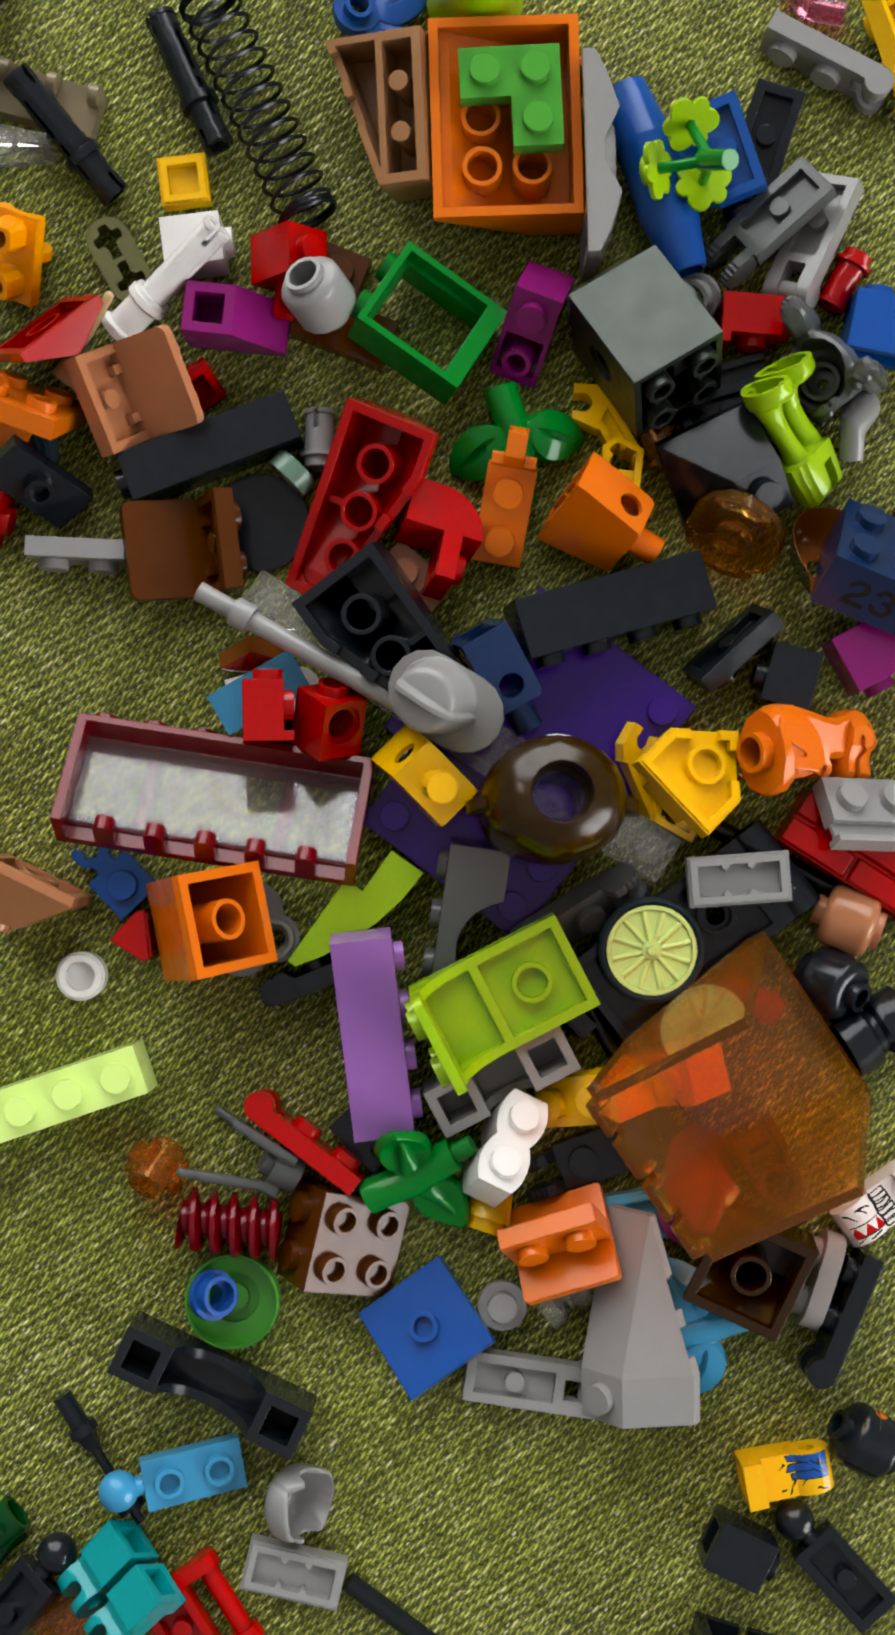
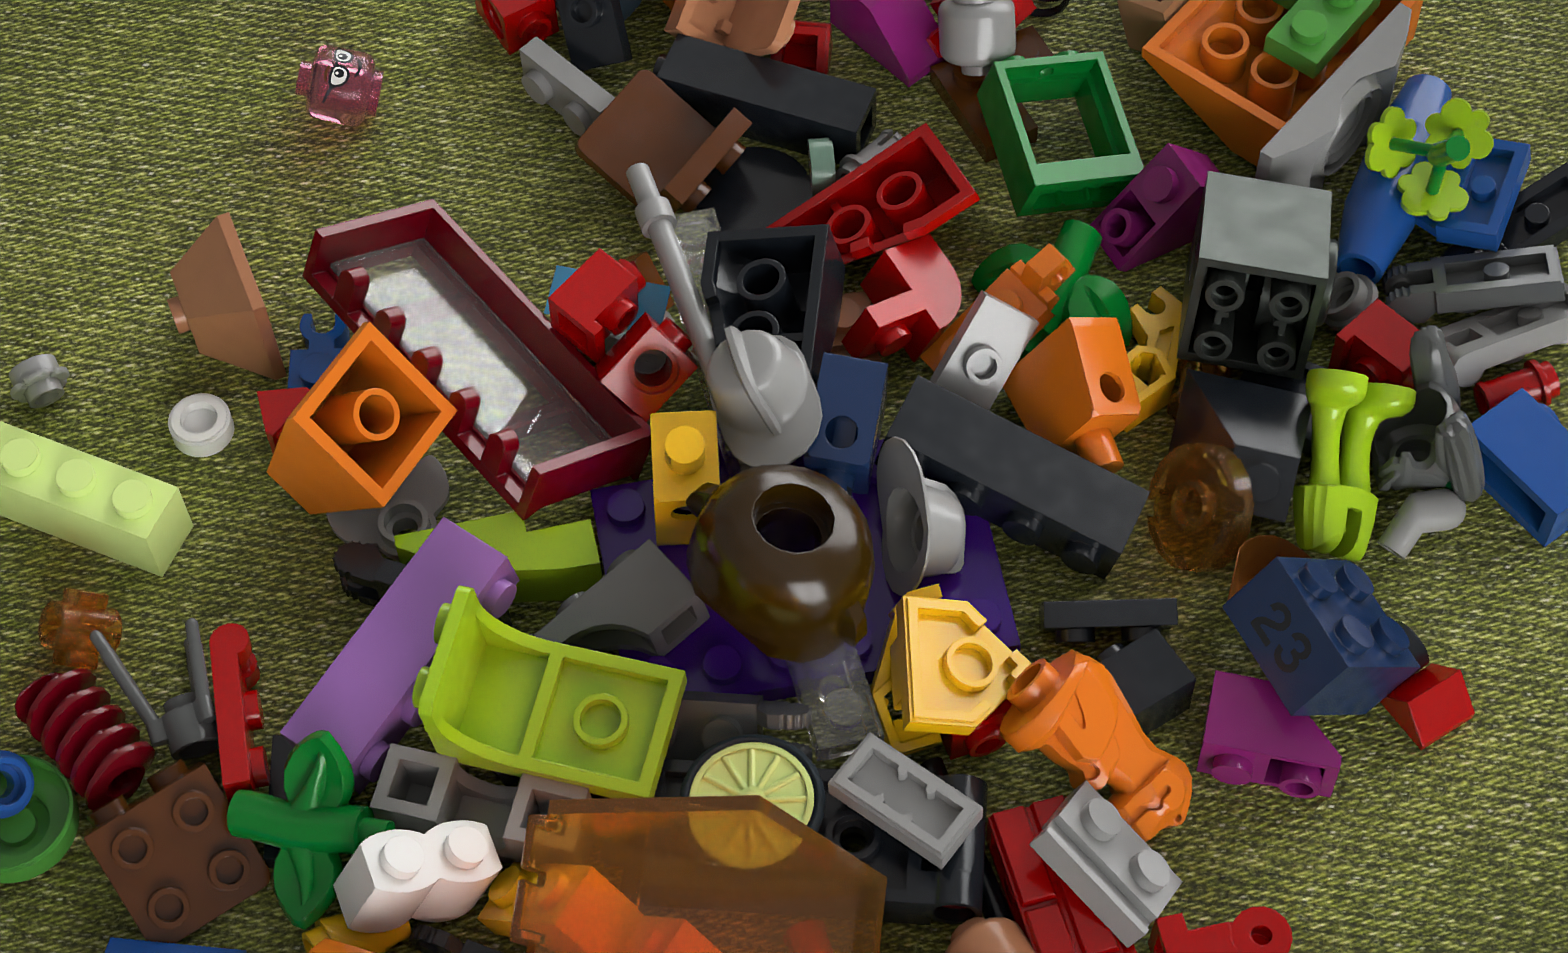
camera: 50 degrees right, 30 degrees down
none -> light grey piece [877,436,966,596]
none -> light grey plate [929,290,1040,411]

